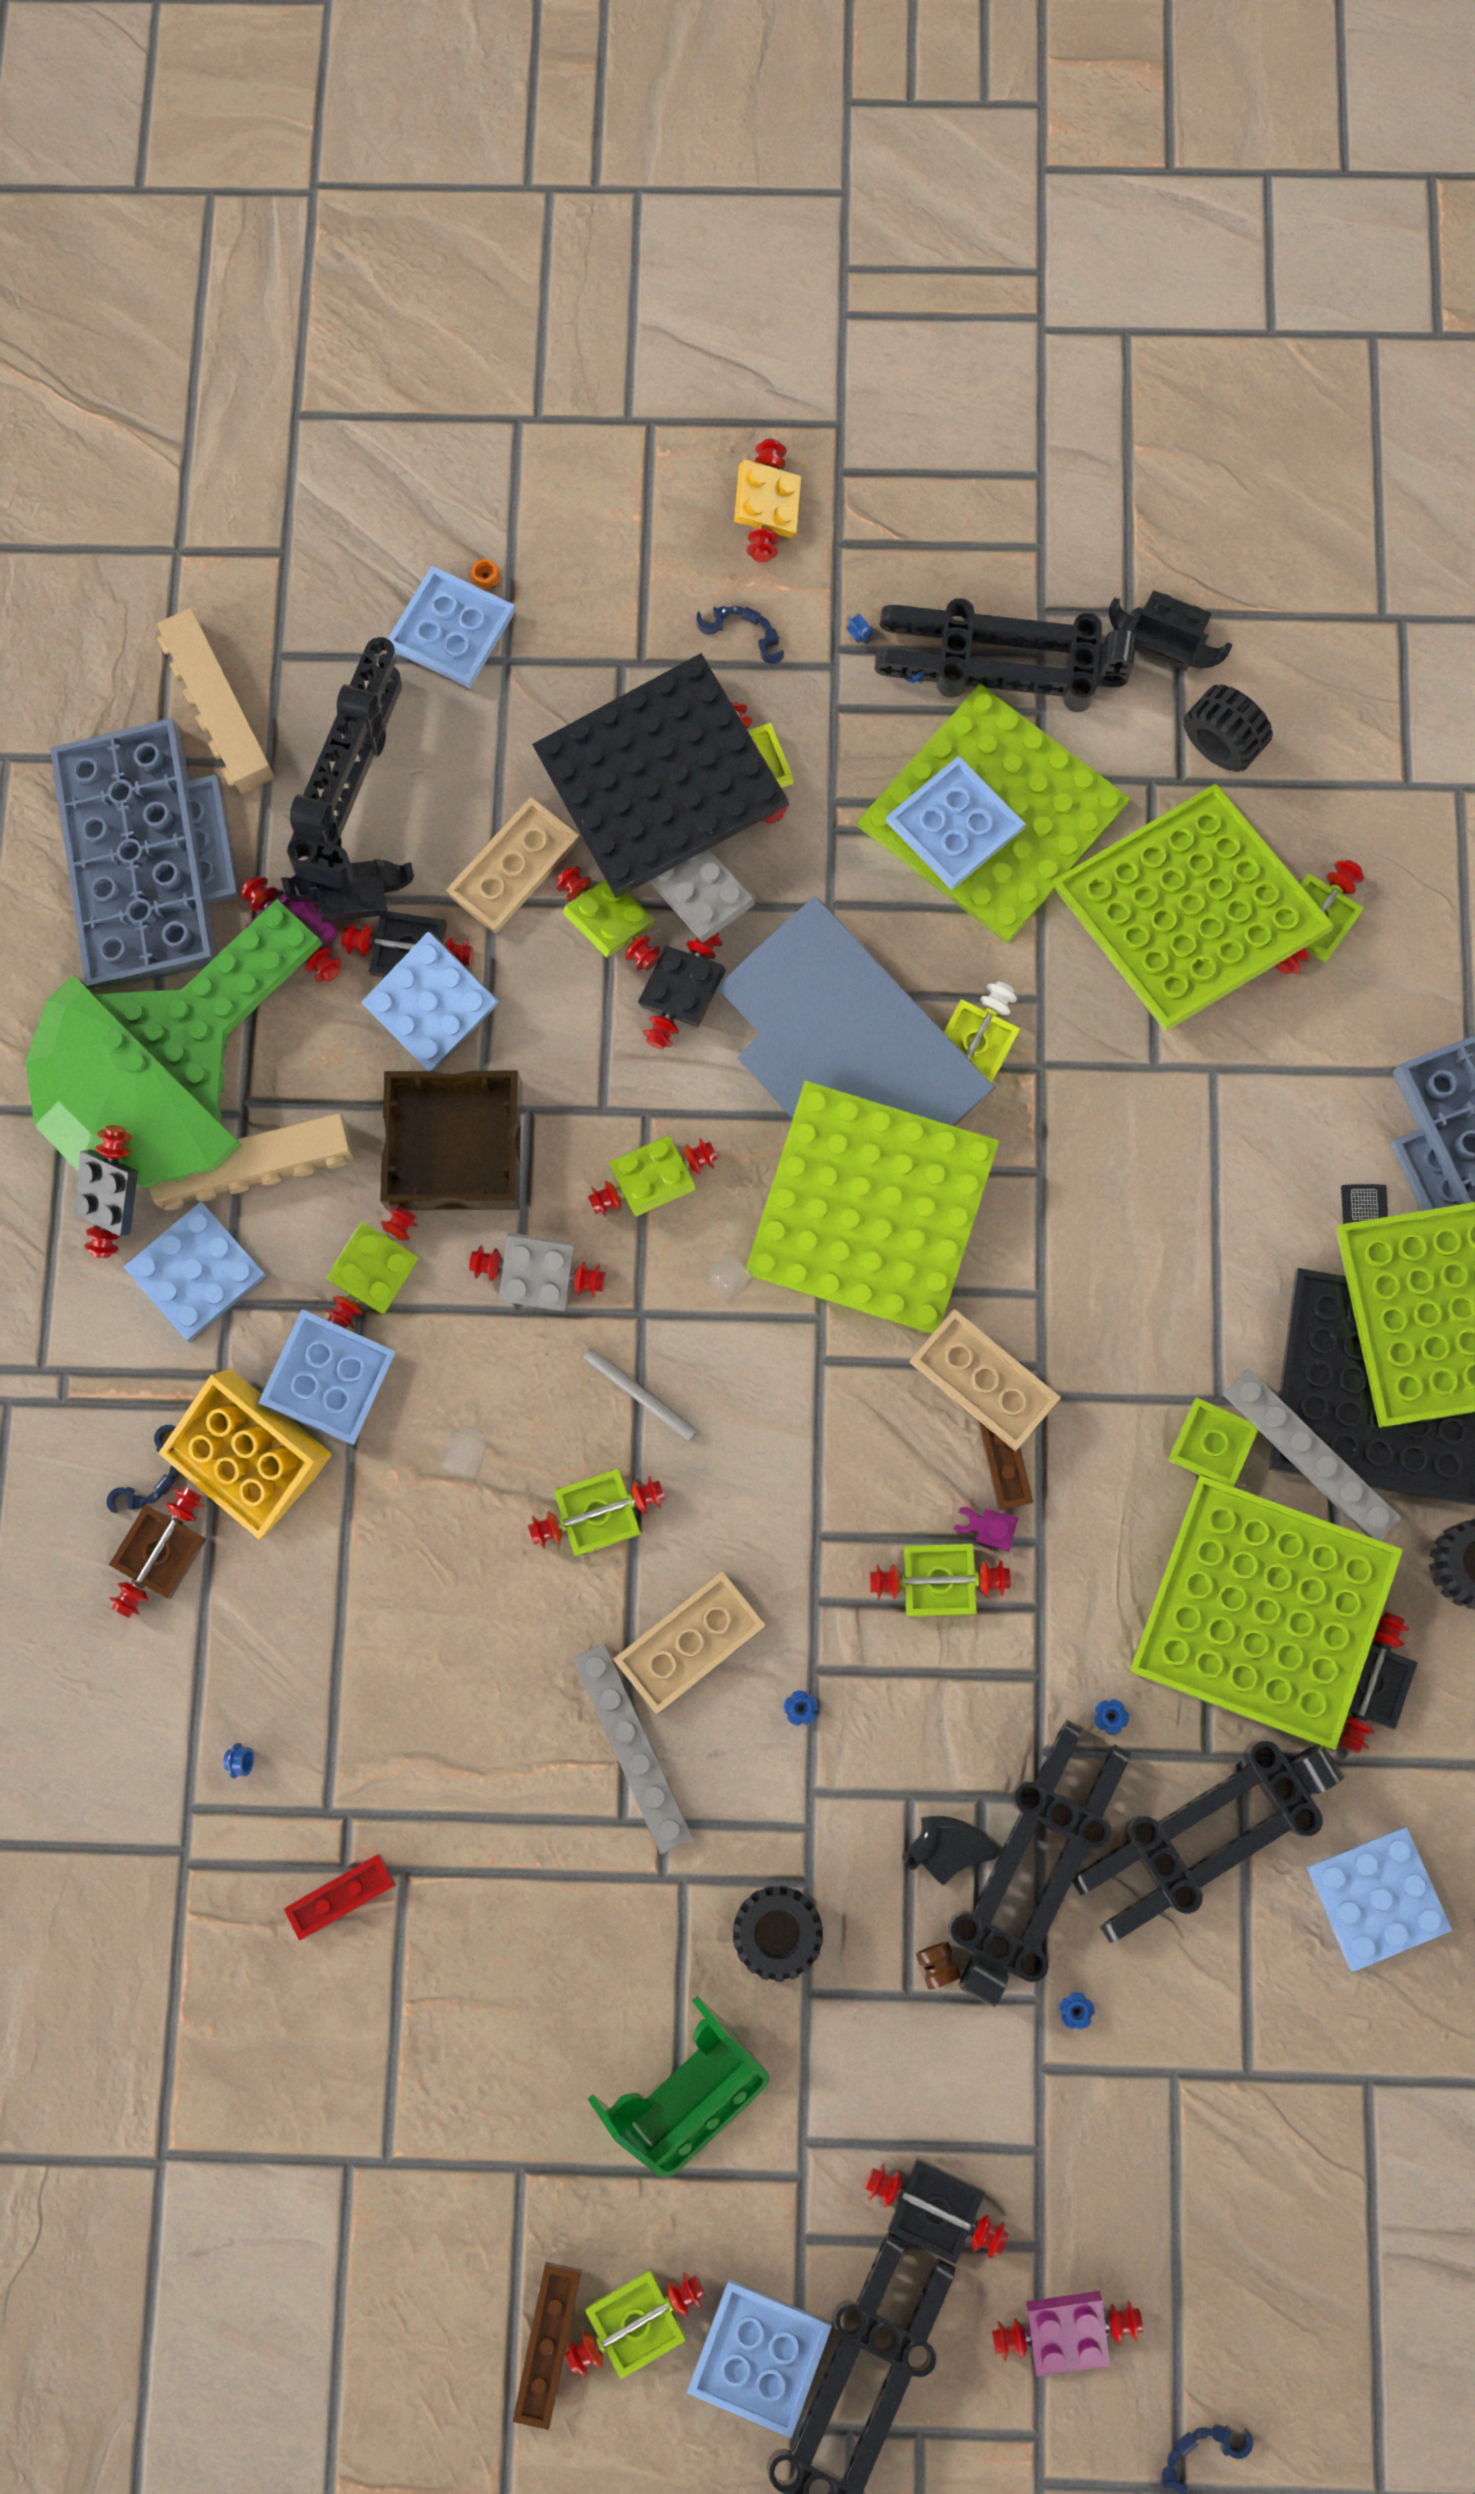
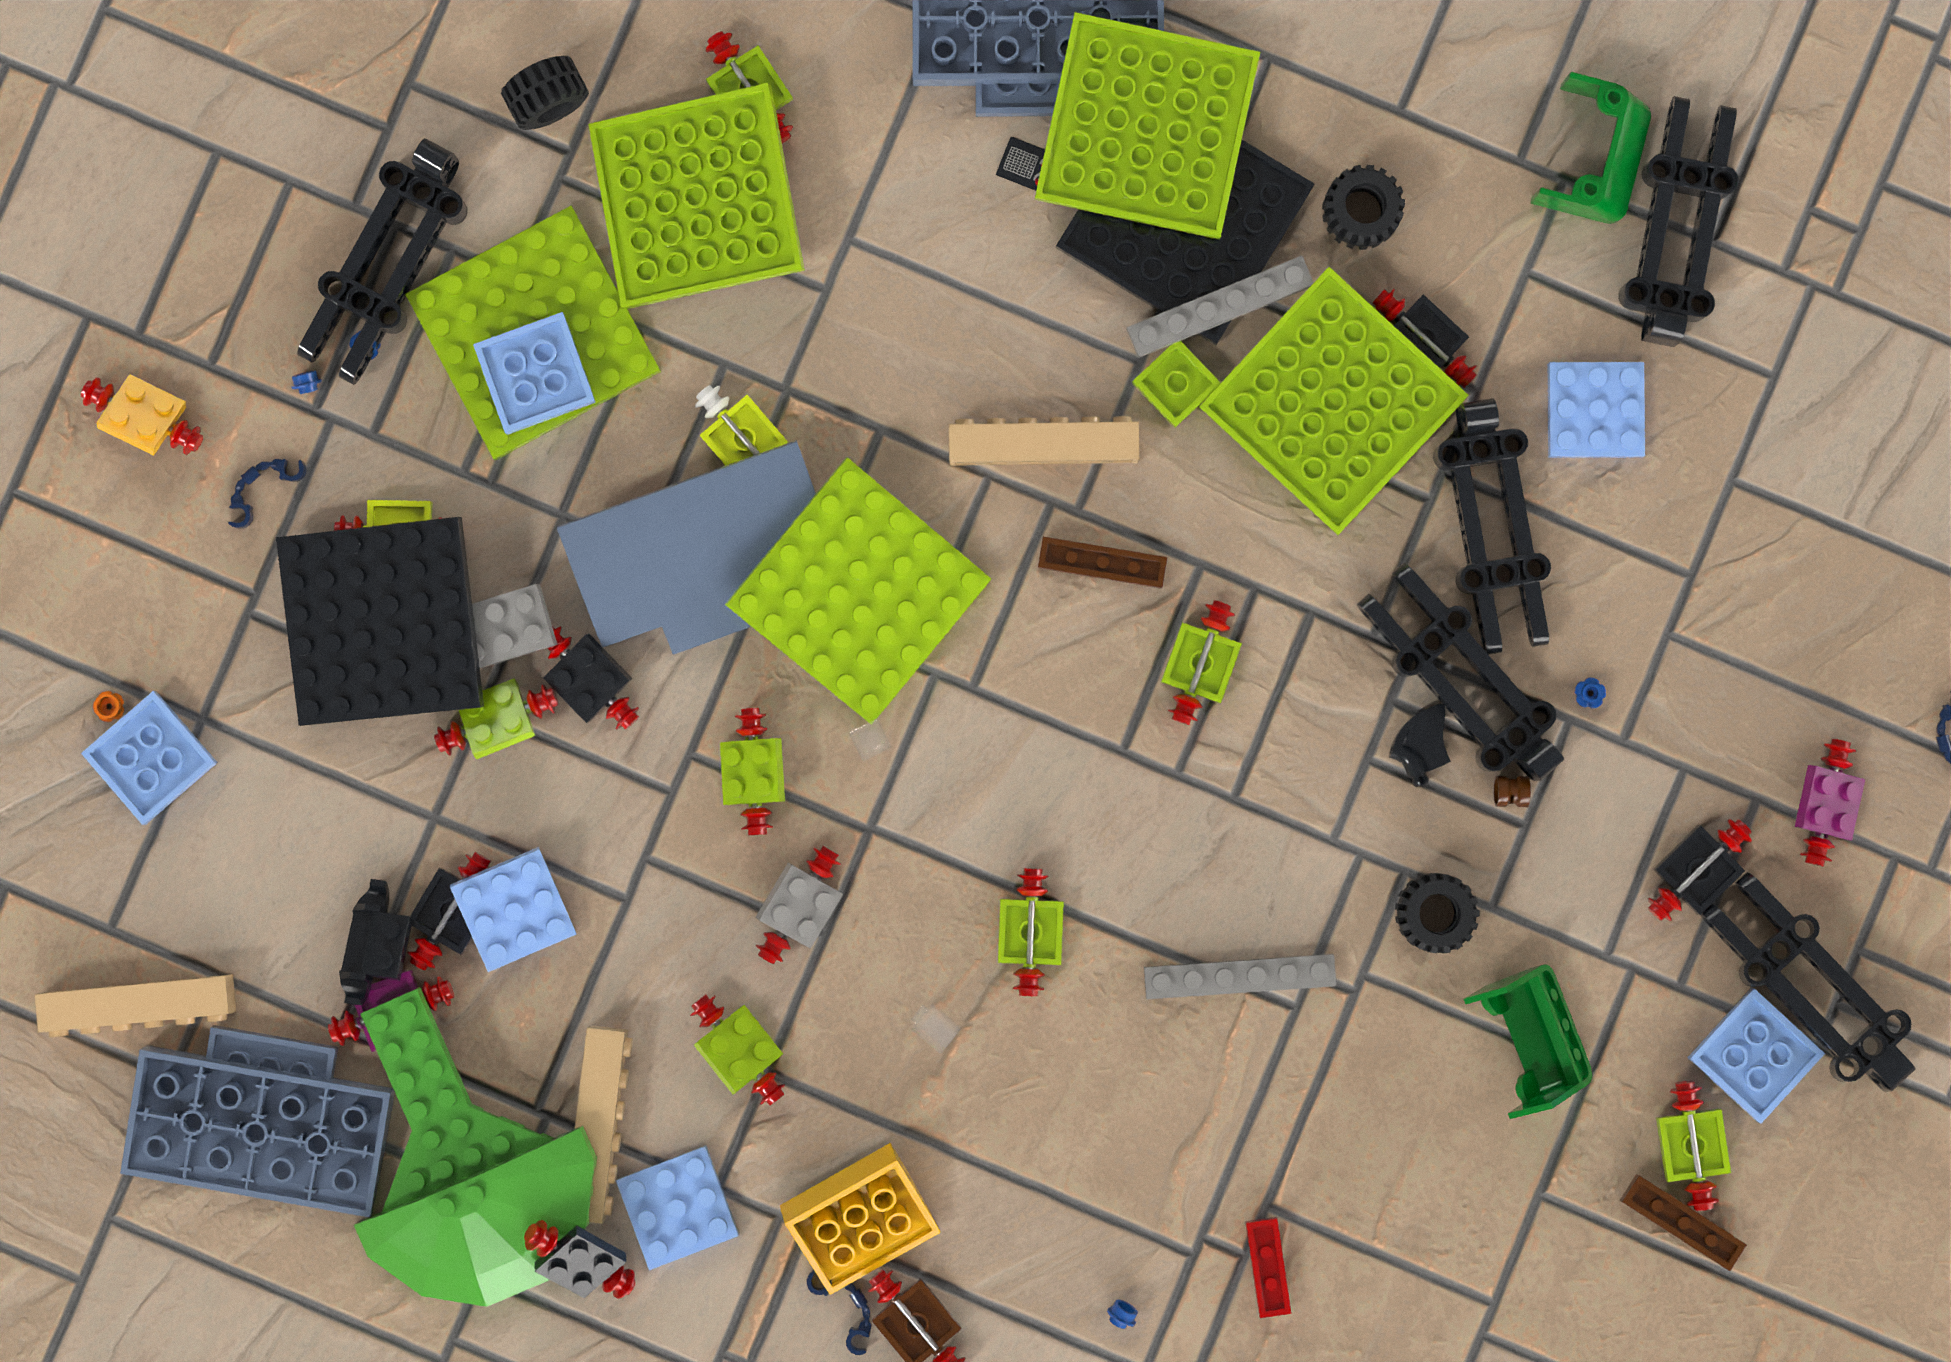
camera: 70 degrees left, 10 degrees up
light blue plate [258,1309,396,1446] -> none
black beam [287,637,402,888] -> none
dark brown tile [380,1070,522,1210] -> none
tan plate [445,797,580,934] -> none
light grey bar [583,1348,697,1441] -> none
tan plate [613,1571,766,1715] -> none
blue plate [783,1690,818,1726] -> none
tan plate [909,1309,1061,1451] -> none
magenta plate [953,1507,1018,1552] -> none
blue plate [1094,1699,1129,1734] -> none
black plate [1108,590,1233,671] -> none
none -> tan brick [949,416,1140,466]

